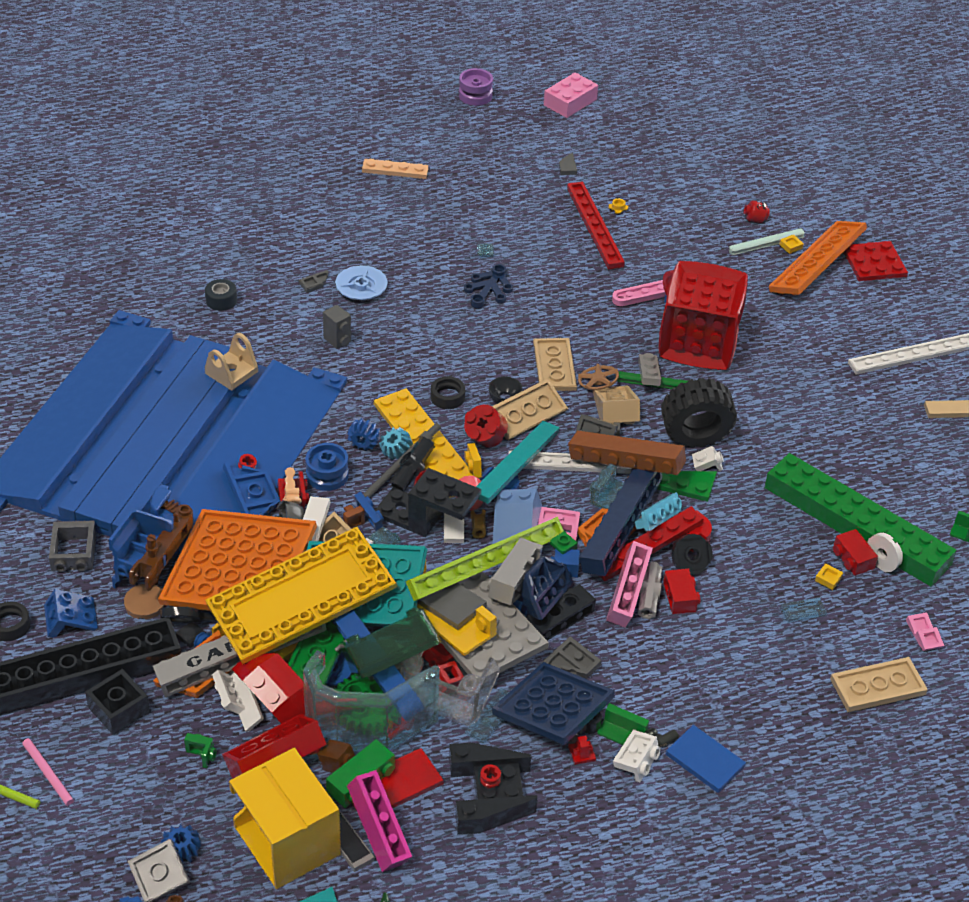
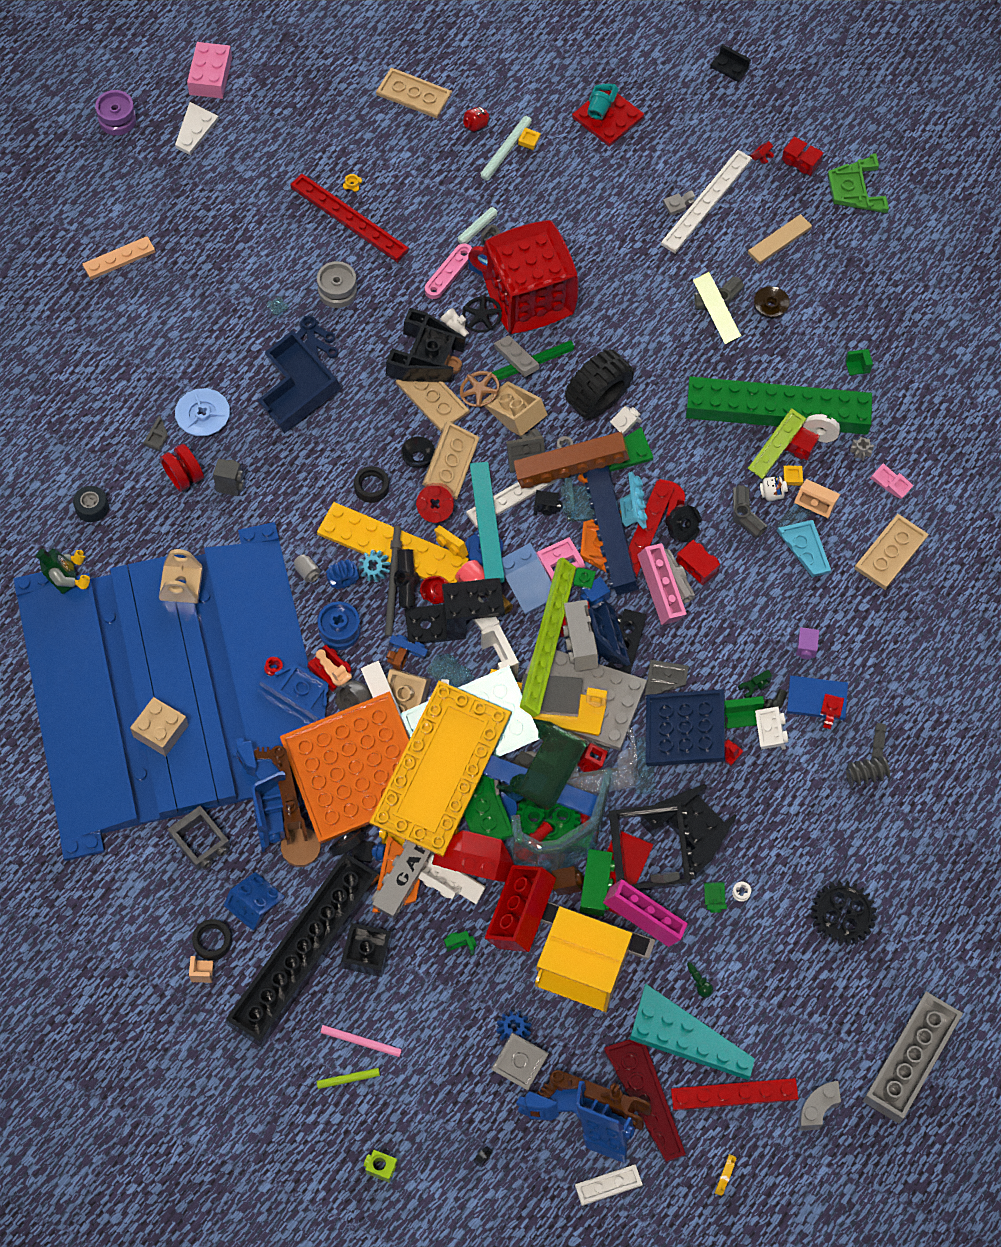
camera: 35 degrees left, 20 degrees up
red bush [480,764,501,788] -> none
dark grey tile [559,153,577,175] -> none
orange plate [768,221,867,295] -> none
none -> torso [36,549,90,594]
none -> tan brick [130,697,189,757]
none -> red wheel [160,443,204,492]
none -> white wing [175,102,219,155]
none -> dark blue piece [258,330,341,434]
none -> light grey brick [293,554,320,582]
none -> light grey wheel [317,261,357,308]
none -> tan tile [376,68,452,118]
none -> black wedge [385,308,466,382]
none -> white piece [440,308,469,337]
none -> medium nougat tile [447,356,462,374]
none -> black wheel [462,295,502,333]
none -> white panel [481,624,519,679]
none -> black brick [533,490,562,515]
none -> teal piece [587,84,619,120]
none -> black window [609,802,695,891]
none -> dark grey tile [650,872,680,883]
none -> light grey plate [663,191,695,216]
none -> tile [693,272,741,344]
none -> dark grey piece [694,276,745,309]
none -> green bracket [703,882,727,913]
none -> dark grey piece [732,485,768,538]
none -> white bush [732,882,751,901]
none -> dark green plate [738,670,772,698]
none -> lime tile [748,408,807,479]
none -> dark brown dish [754,286,790,318]
none -> white head [760,476,788,501]
none -> medium azure wing [777,520,831,577]
none -> light nougat brick [794,479,840,518]
none -> medium lavender brick [796,627,819,659]
none -> red plate [820,694,844,730]
none -> dark grey piece [846,756,890,788]
none -> light grey gear [850,436,874,461]
none -> dark grey axle [871,723,887,760]

